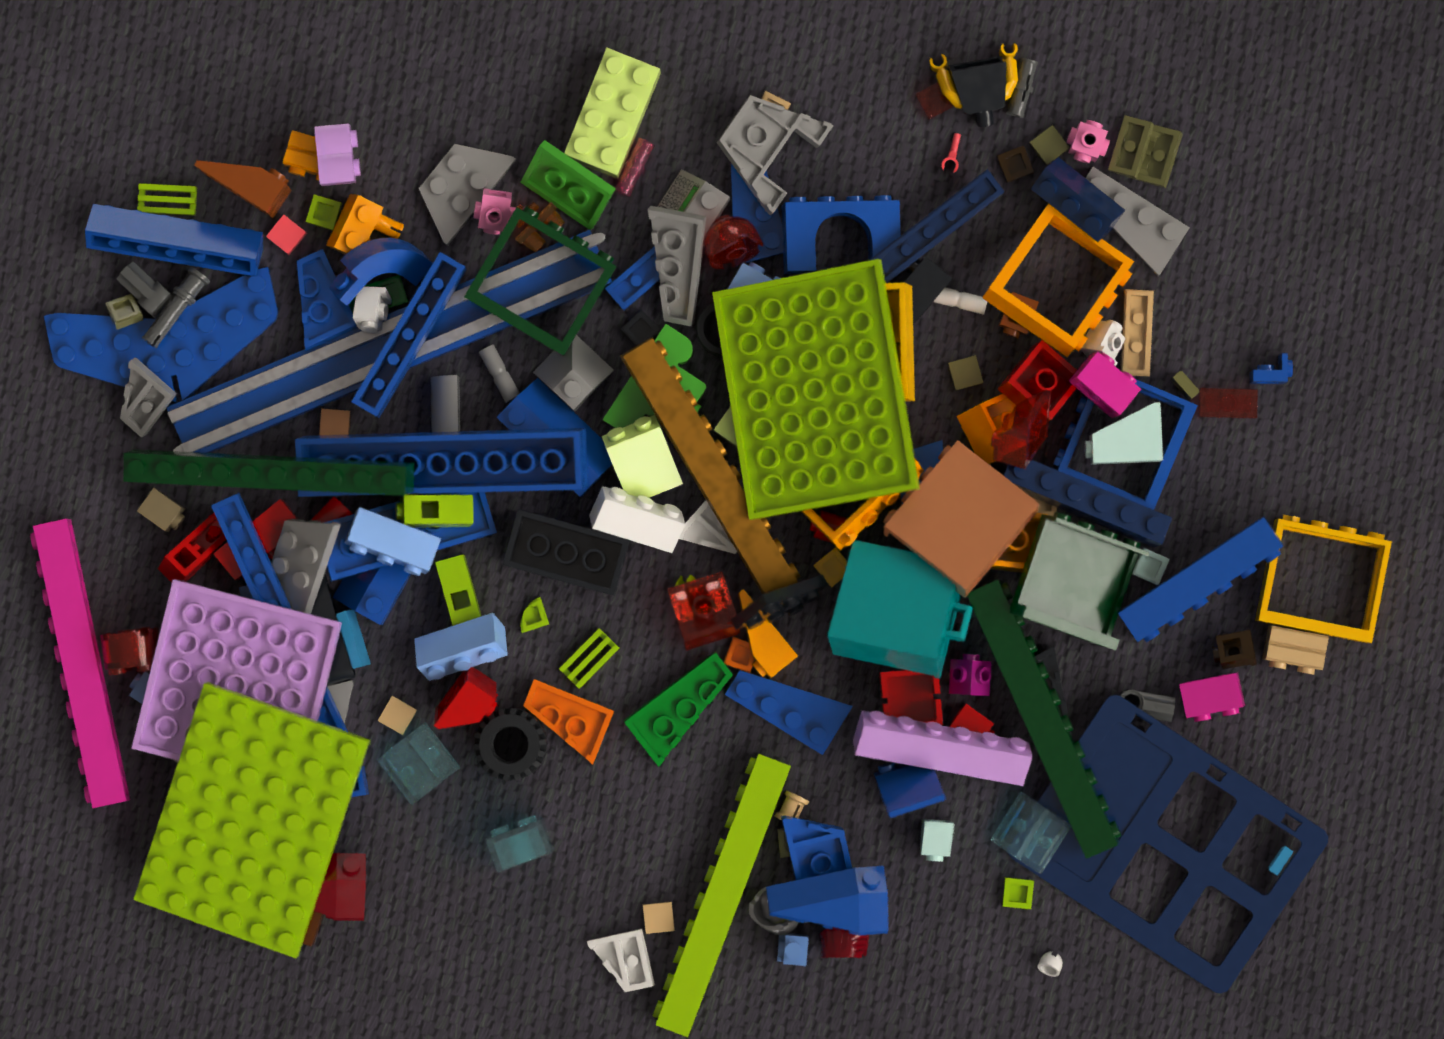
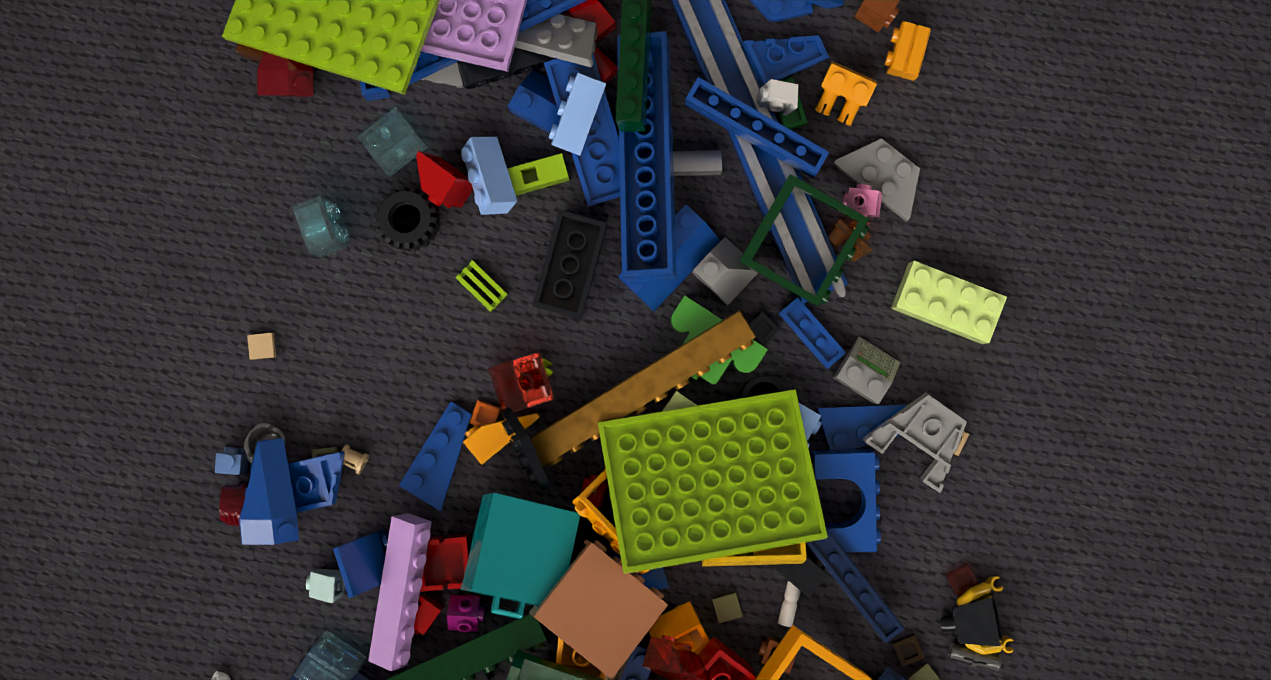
camera: 90 degrees right, 0 degrees up
coral tile [266,214,307,255] -> none
lime tile [306,195,342,230] -> none
lavender brick [315,124,361,186] -> none
medium nougat tile [319,409,351,435] -> none
blue arch [329,238,433,306] -> none
dark azure tile [336,610,371,669] -> none
tan tile [378,696,417,735] -> none
lime brick [395,495,474,528] -> none
light grey piece [479,344,520,403] -> none
bright green plate [520,140,616,231] -> none
lime tile [520,597,549,633] -> none
orange wing [523,679,614,764] -> none
white wing [587,929,655,992] -> none
white brick [589,486,685,553] -> none
yellowish green brick [602,415,683,498] -> none
clear pink pin [615,138,655,197] -> none
green wing [623,651,733,767] -> none
light grey wing [648,206,706,327] -> none
lime brick [653,753,791,1037] -> none
white wing [679,501,737,554] -> none
clear red cylinder [704,215,763,269] -> none
yellow tile [813,547,847,588] -> none
coral hand [941,133,961,173] -> none
lime tile [1002,877,1034,909] -> none

